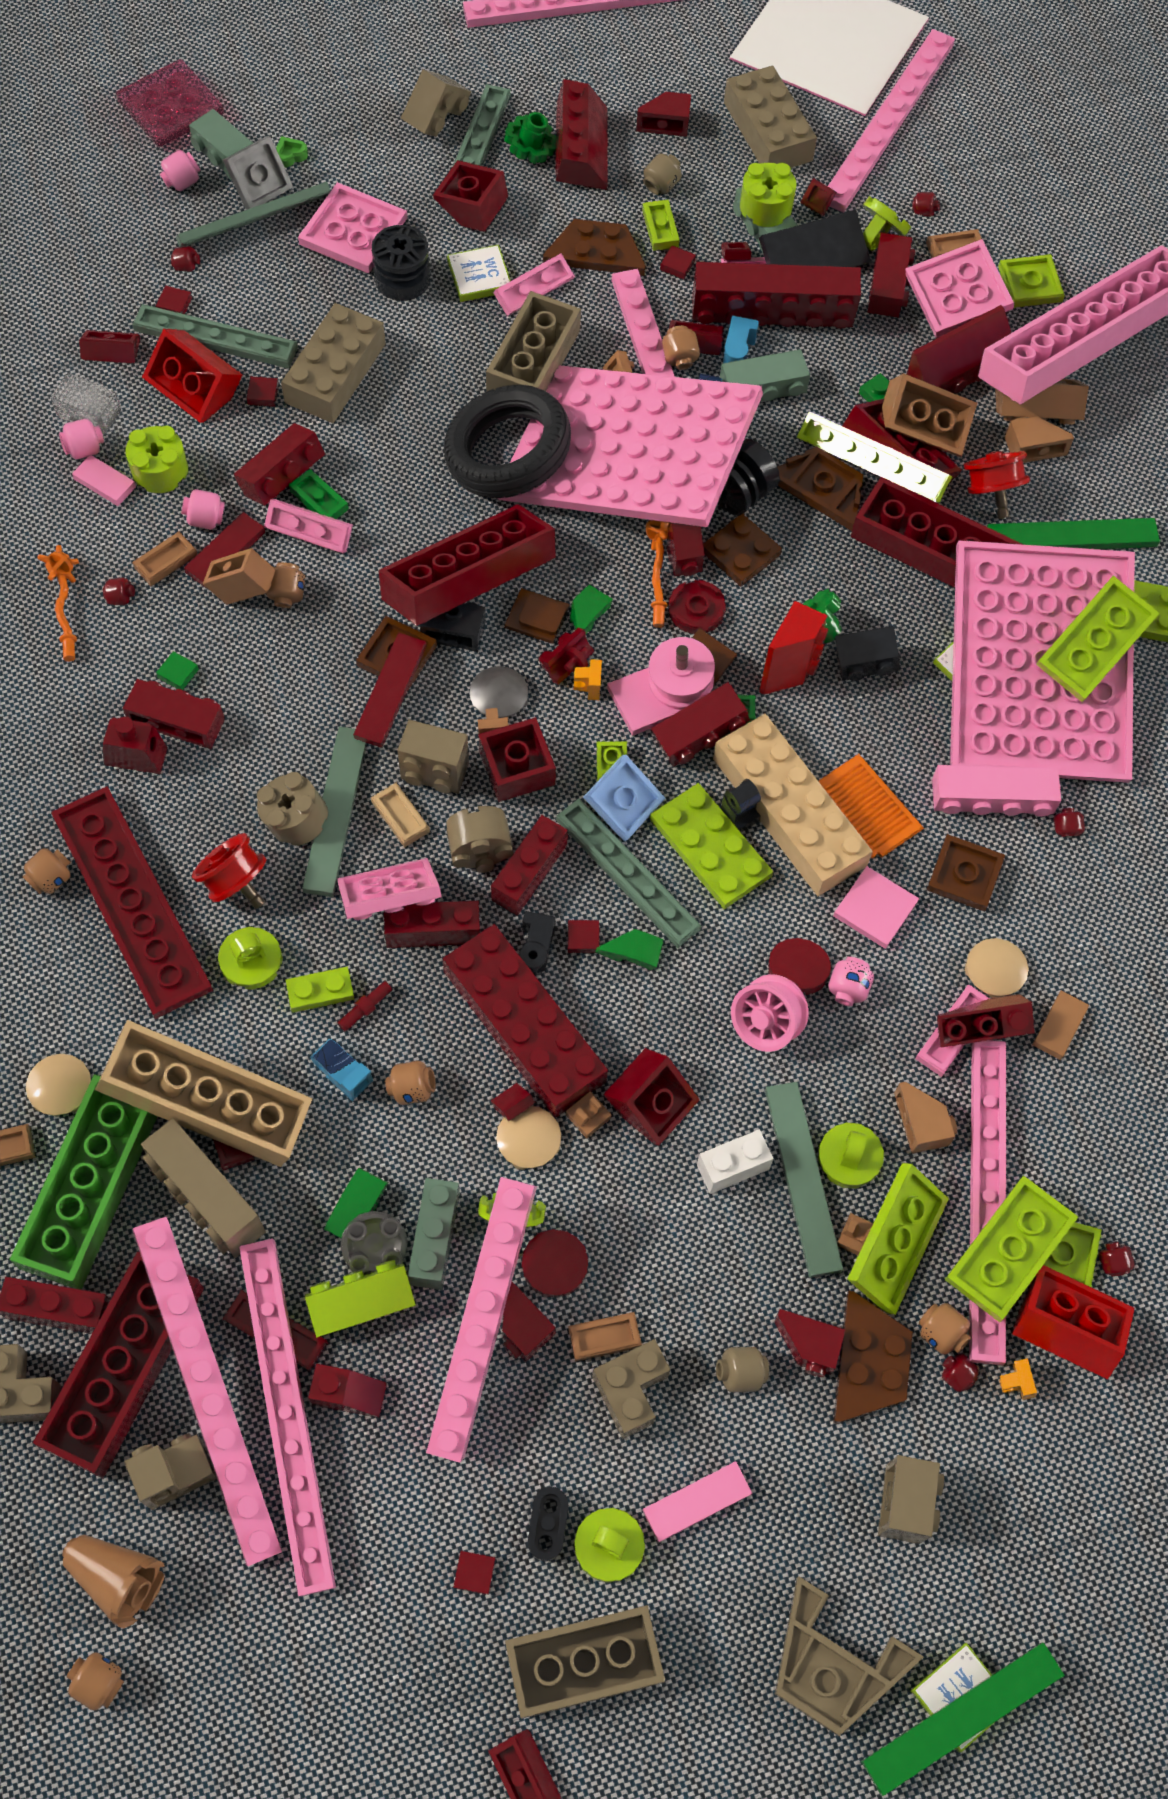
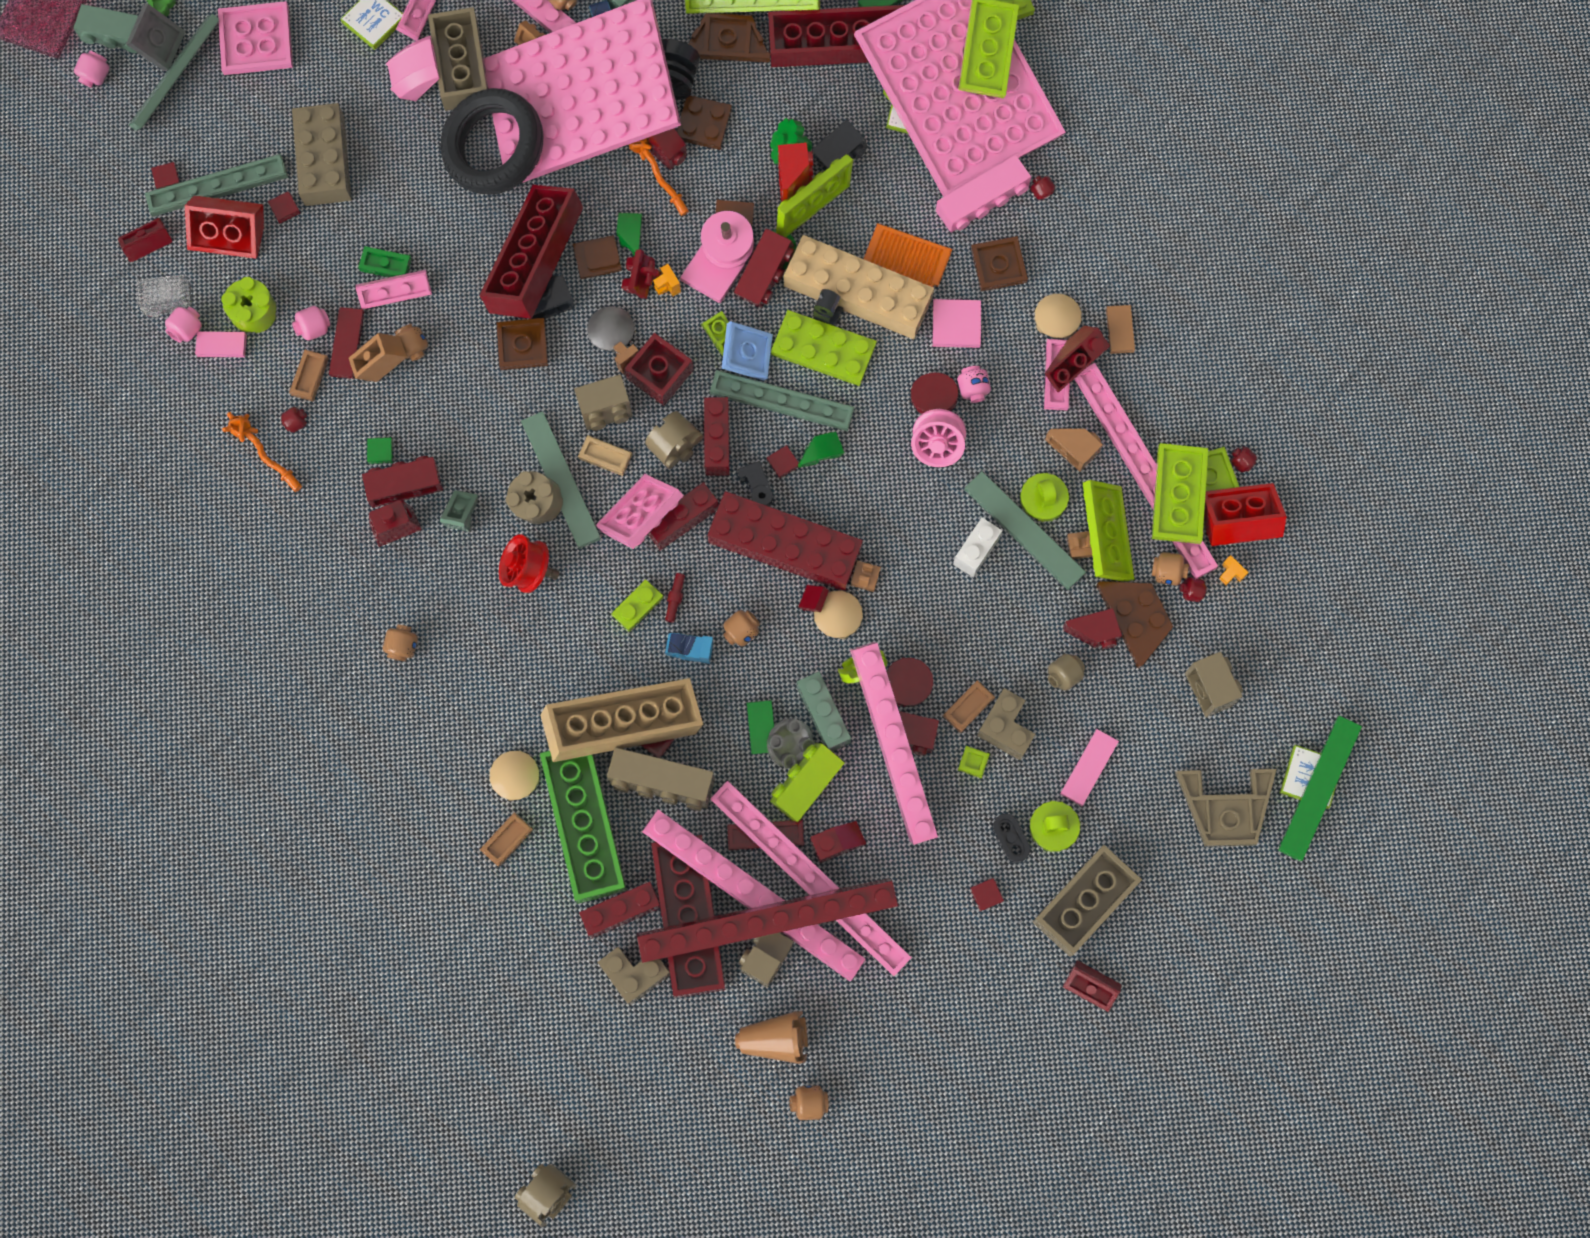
camera: 30 degrees left, 10 degrees up
dark red plate [51,786,213,1019] -> none
dark red piece [171,246,200,272] -> none
lime tile [218,927,283,990] -> none
dark red brick [233,423,325,506] -> none
dark red tile [353,632,427,748] -> none
black wheel [371,225,430,301] -> none
dark red slope [603,1048,700,1146] -> none
dark red tile [668,580,726,634] -> none
none -> bright pink slope [386,36,440,101]
none -> sand green slope [440,490,478,532]
none -> dark red brick [637,878,898,963]
none -> lime plate [776,154,853,238]
none -> lime tile [958,746,990,778]

